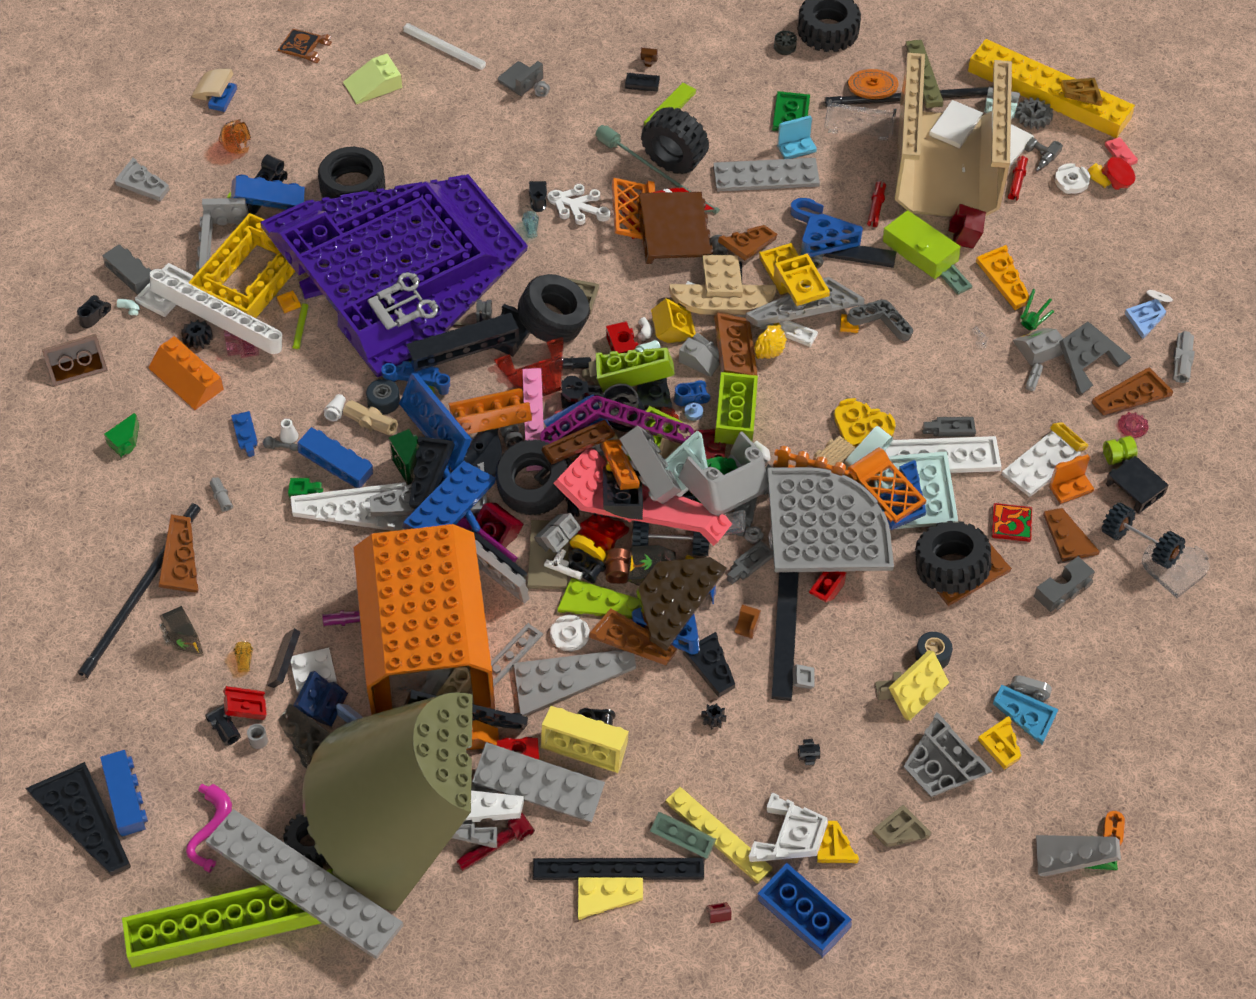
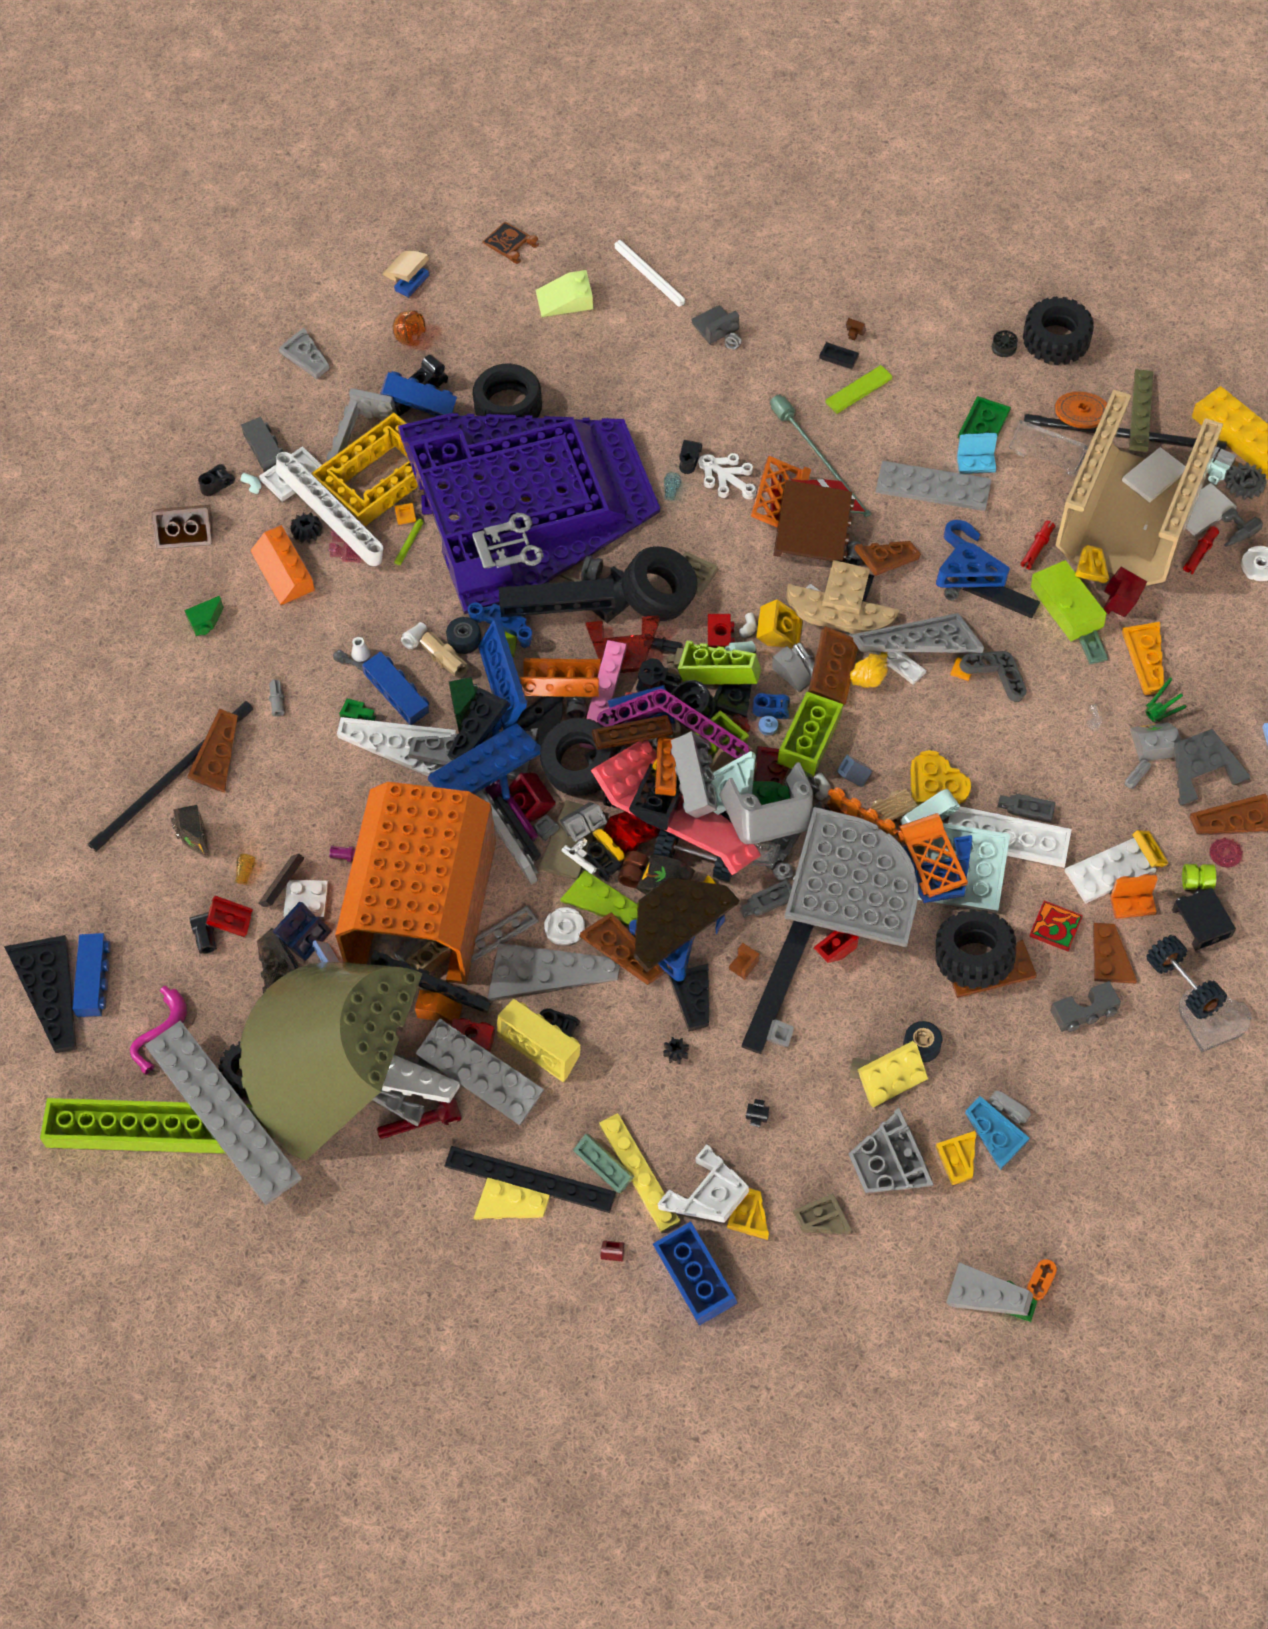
camera: 20 degrees right, 5 degrees up
blue hinge [231,411,258,457] -> none
light grey beam [247,724,268,749] -> none
black tyre [641,107,709,174] -> none
yellow bracket [759,243,830,306] -> none
none -> dark grey tile [532,814,560,841]
none -> sand blue panel [837,755,872,787]
none -> yellow wing [1075,545,1109,583]

